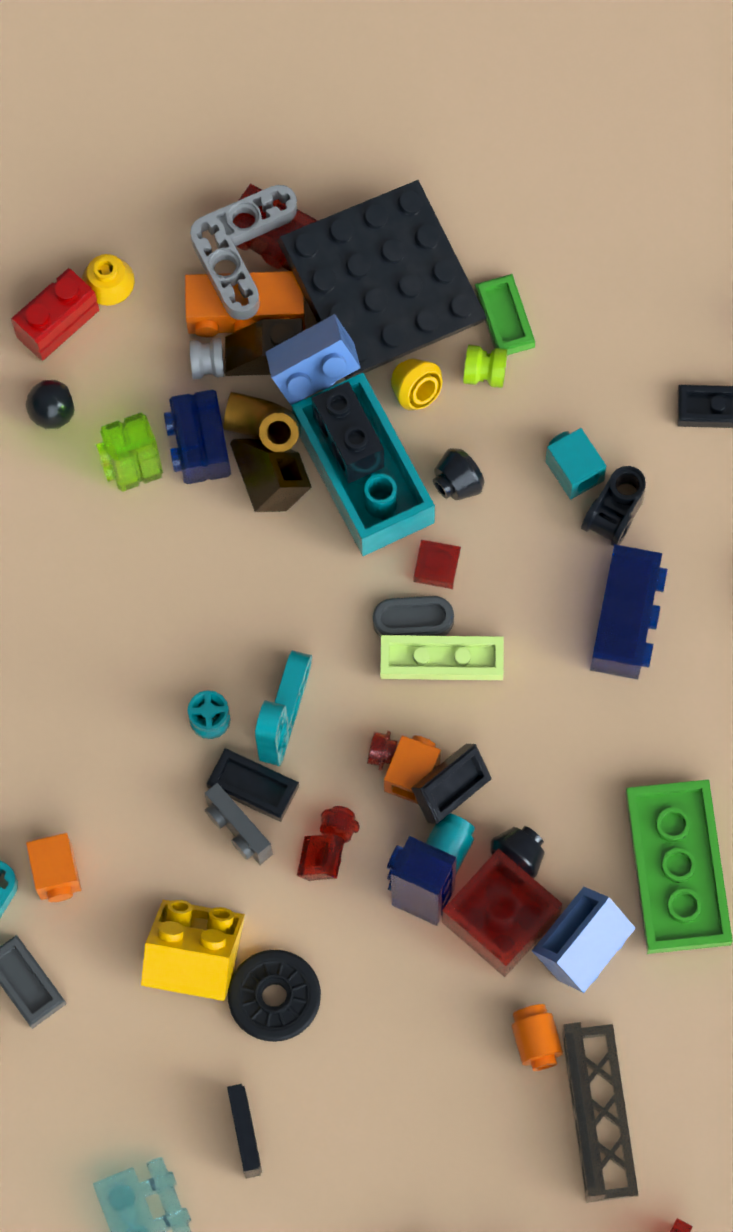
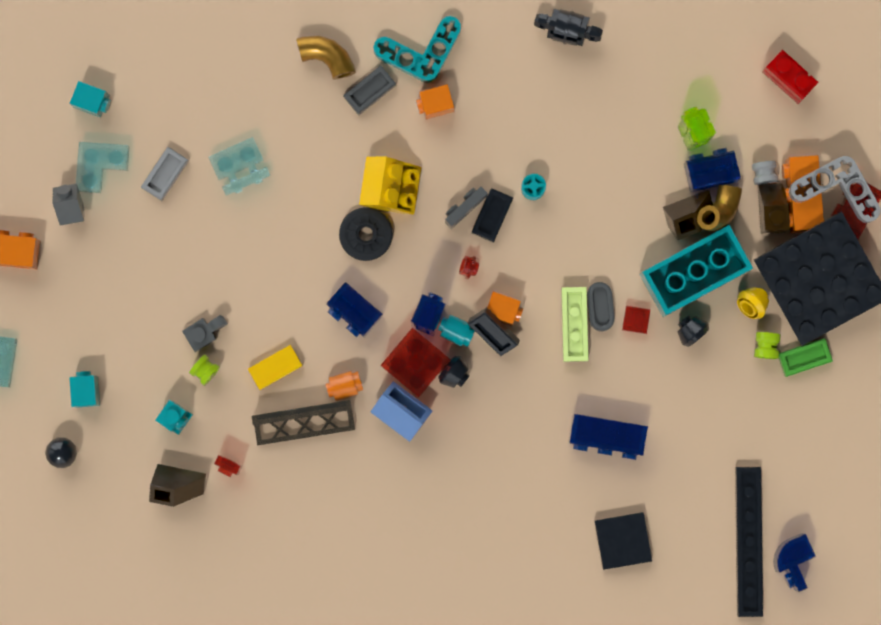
camera: 85 degrees right, 15 degrees up
black piece [26,380,75,429] -> none
yellow cone [82,254,135,306] -> none
black tile [227,1084,262,1179] -> none
teal beam [255,650,312,766] -> none
medium blue brick [266,314,361,405] -> none
clear red plate [297,833,345,881] -> none
black brick [312,381,384,484] -> none
clear red plate [367,730,397,771] -> none
teal brick [545,428,607,500] -> none
black piece [581,466,646,548] -> none
bright green plate [625,779,733,954] -> none
none -> yellow tile [248,345,303,391]
none -> clear blue brick [326,282,383,338]

